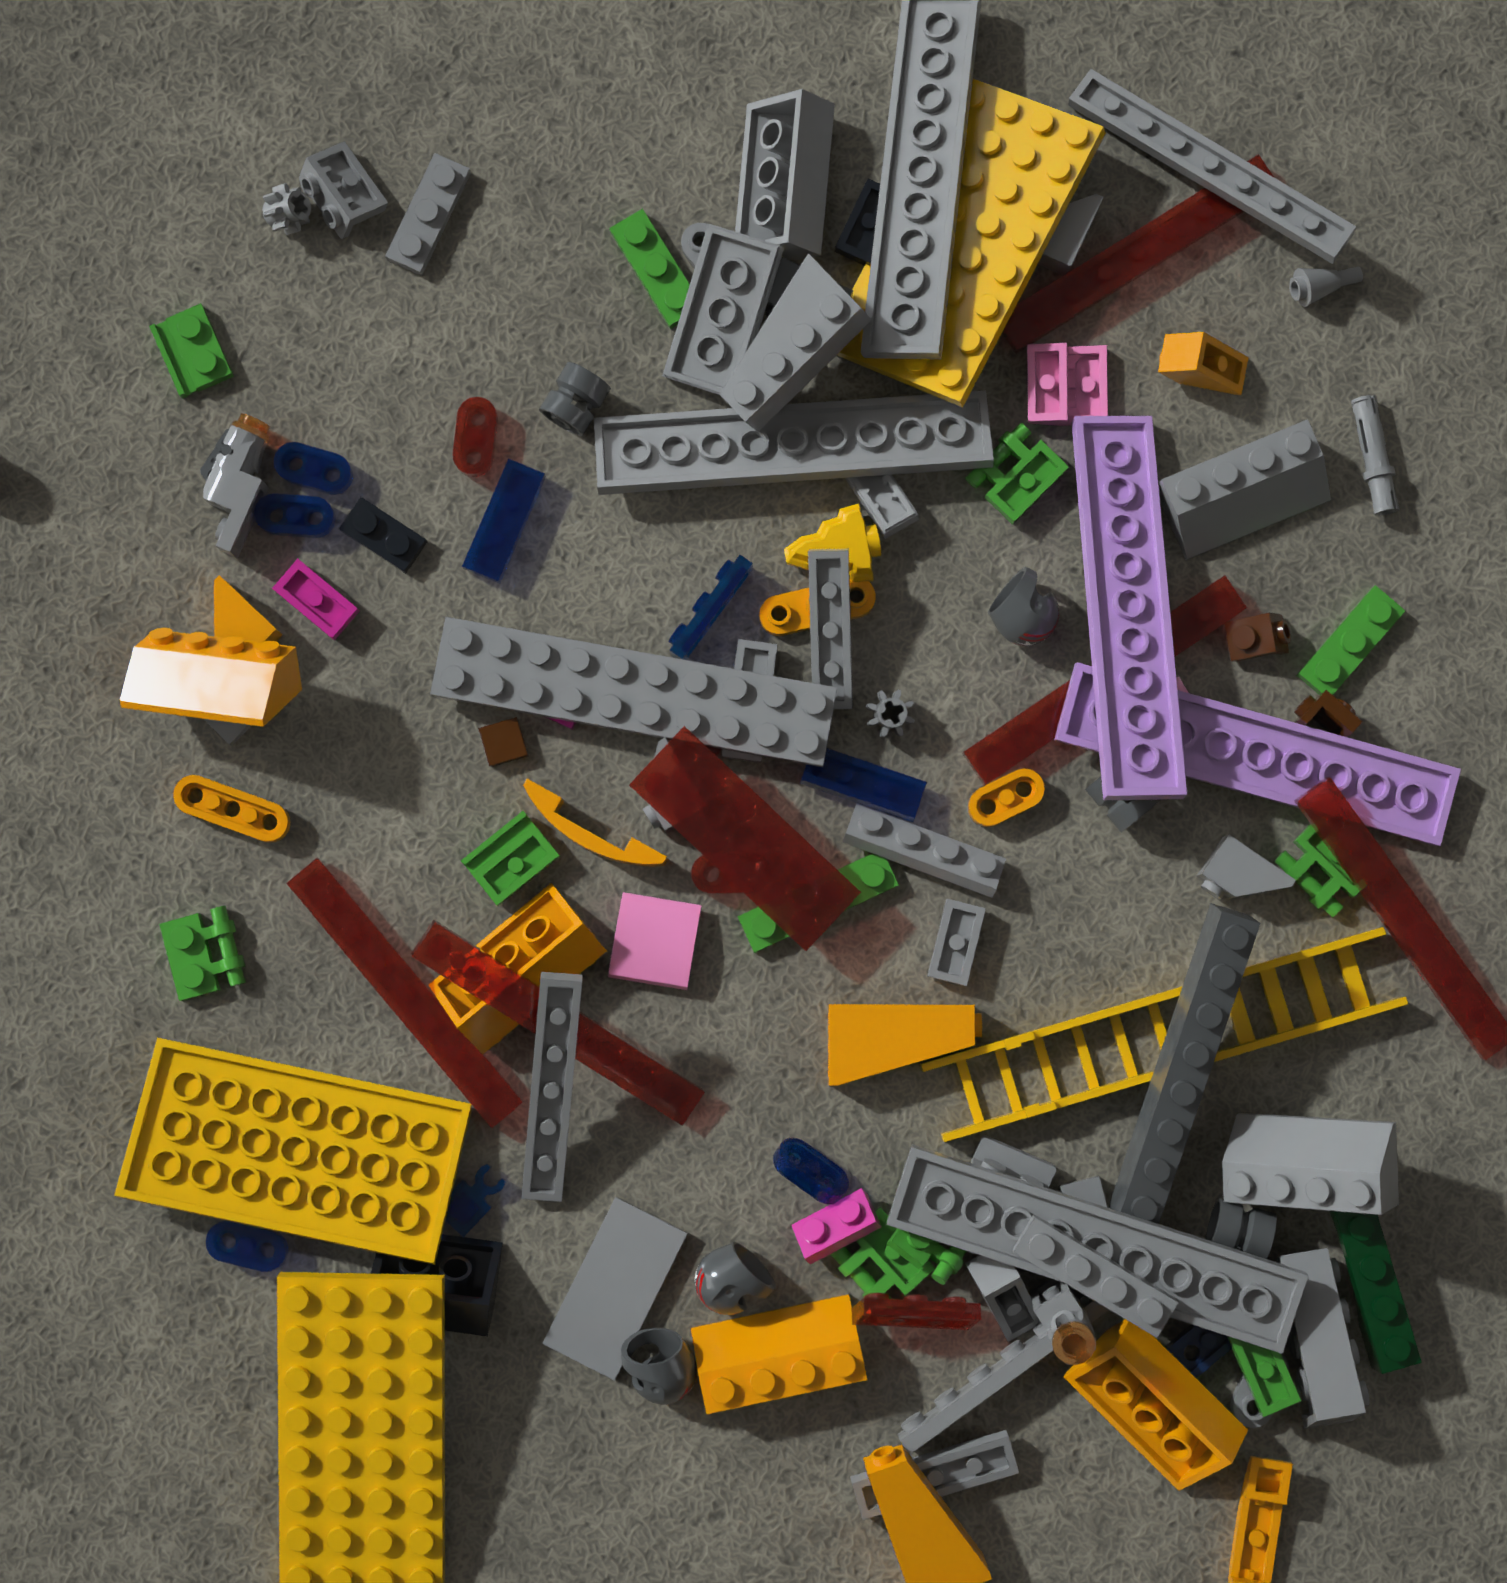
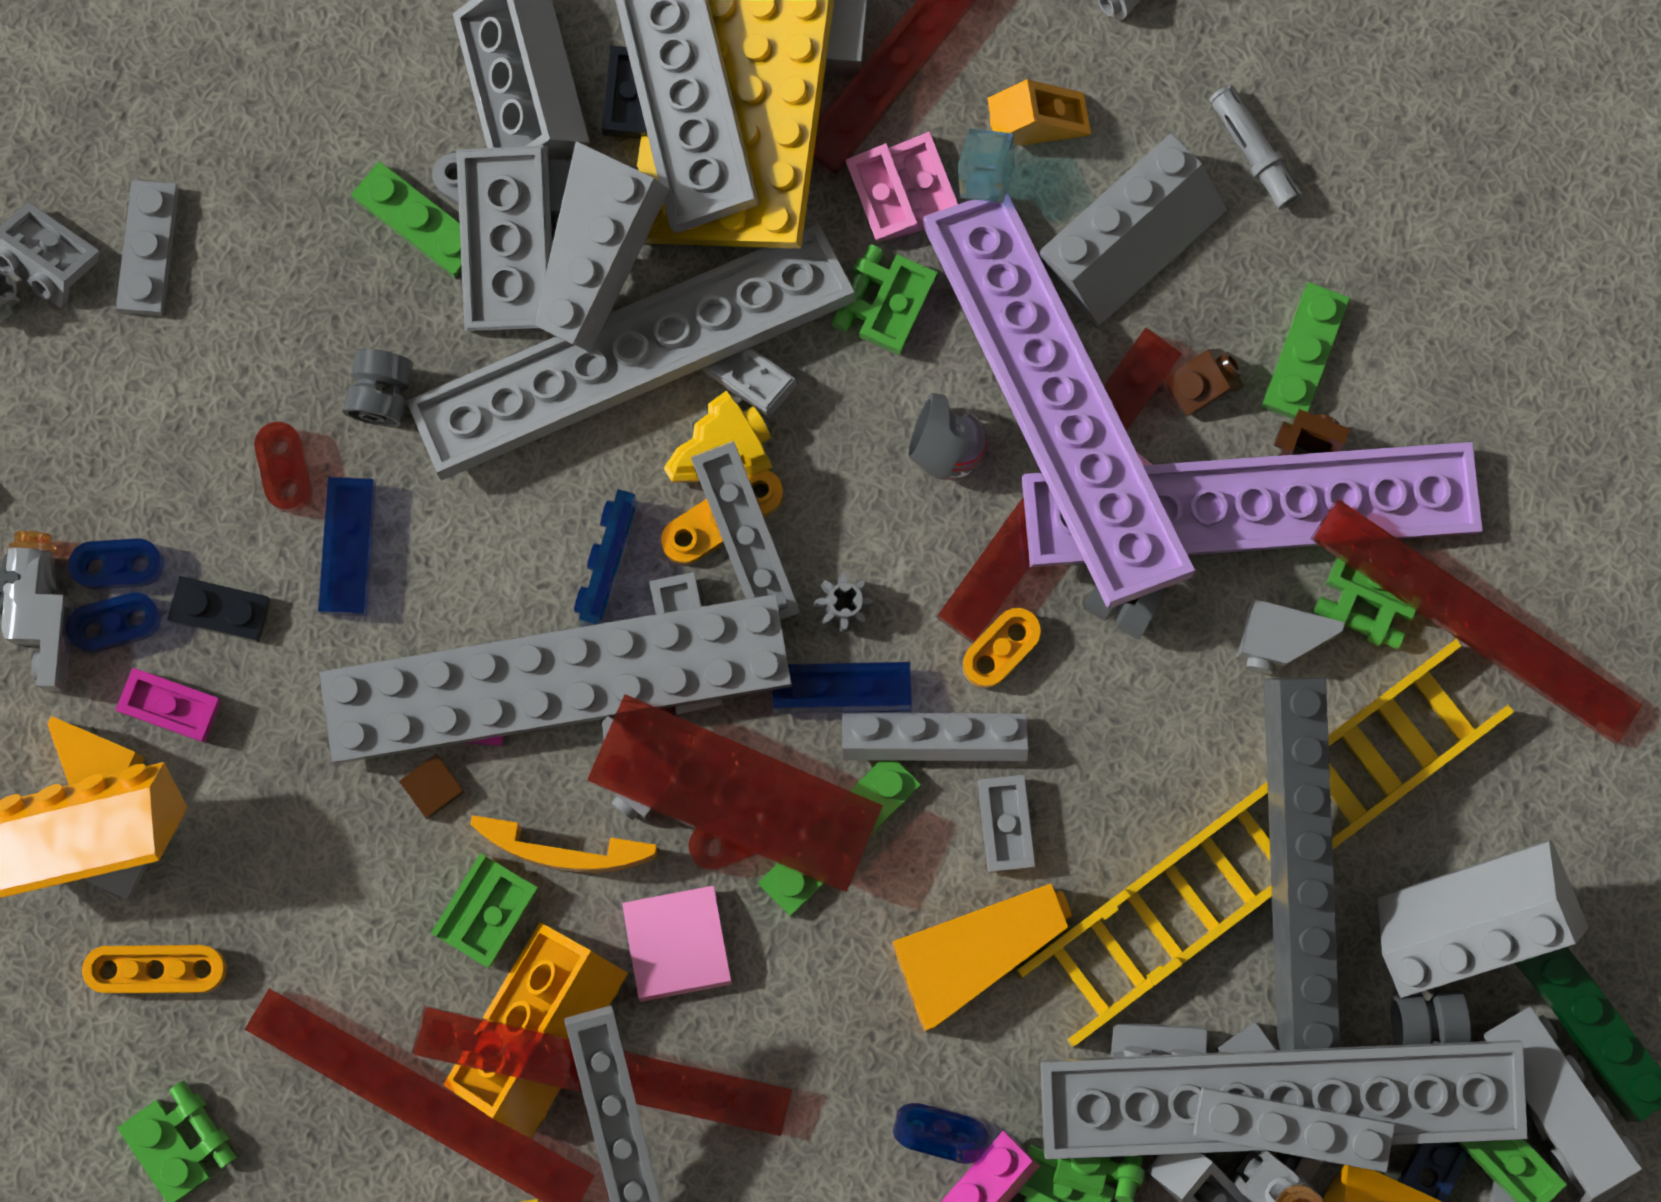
camera: 25 degrees left, 5 degrees down
none -> clear light blue brick [958,128,1015,203]

